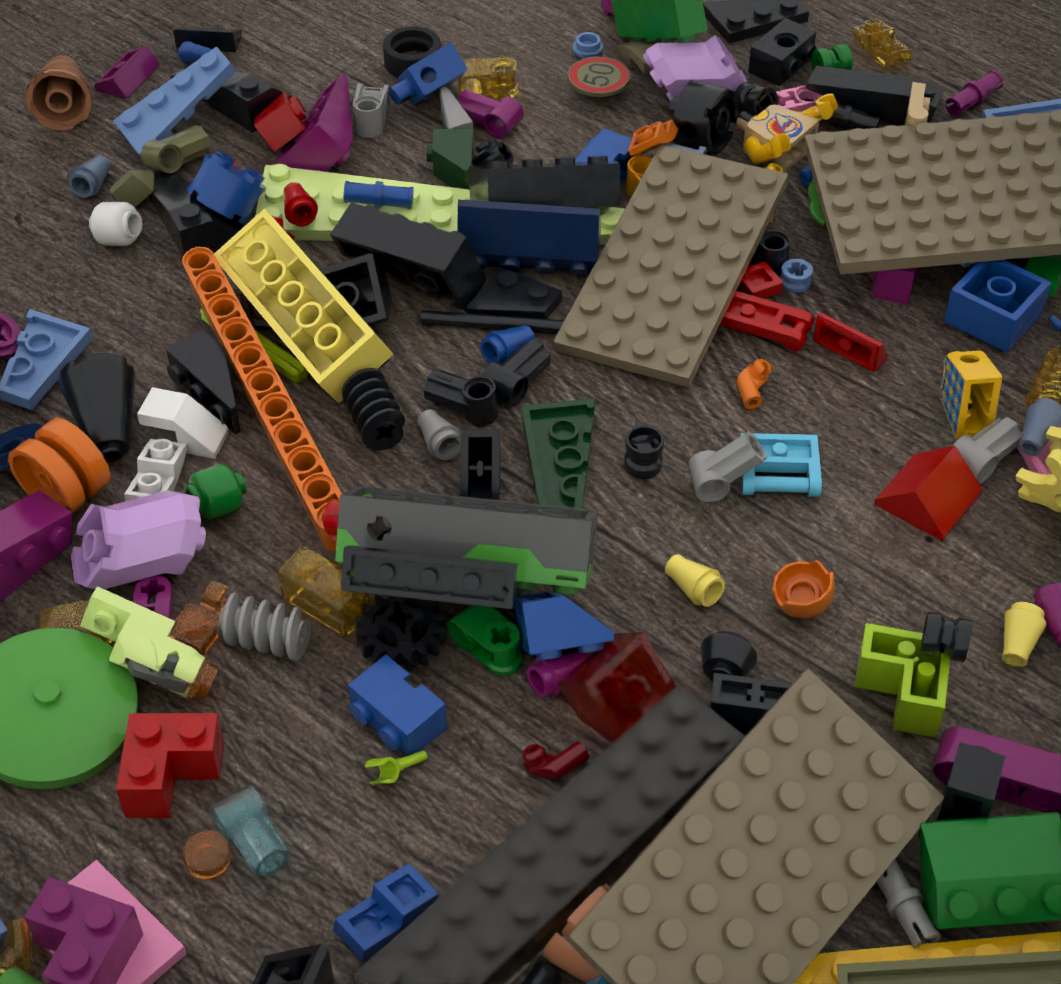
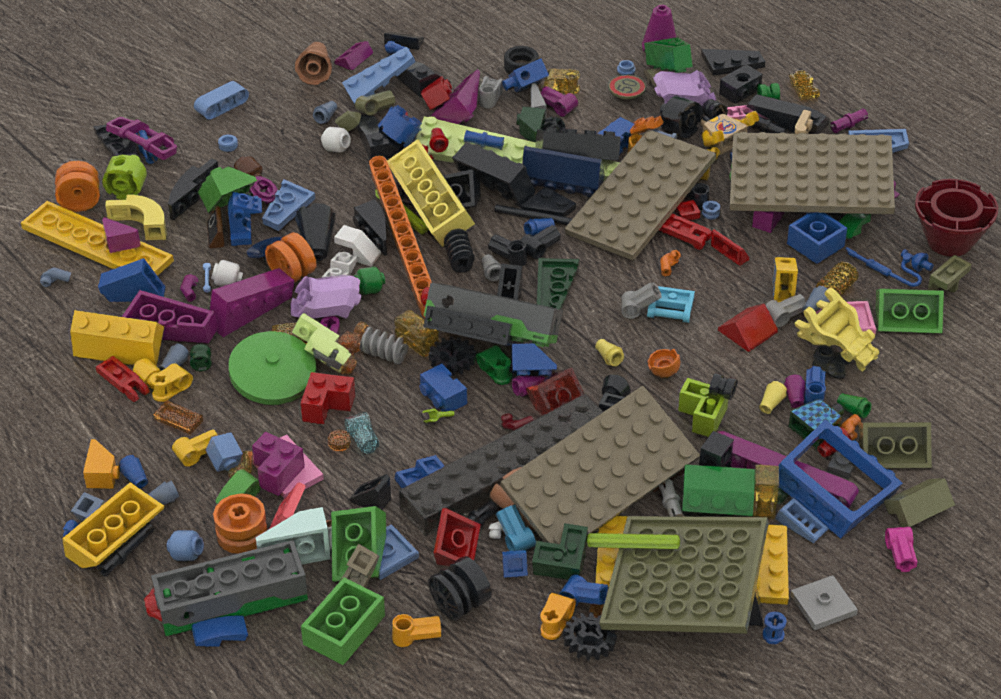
camera: 10 degrees right, 5 degrees down
black wheel [624,425,664,479] -> none

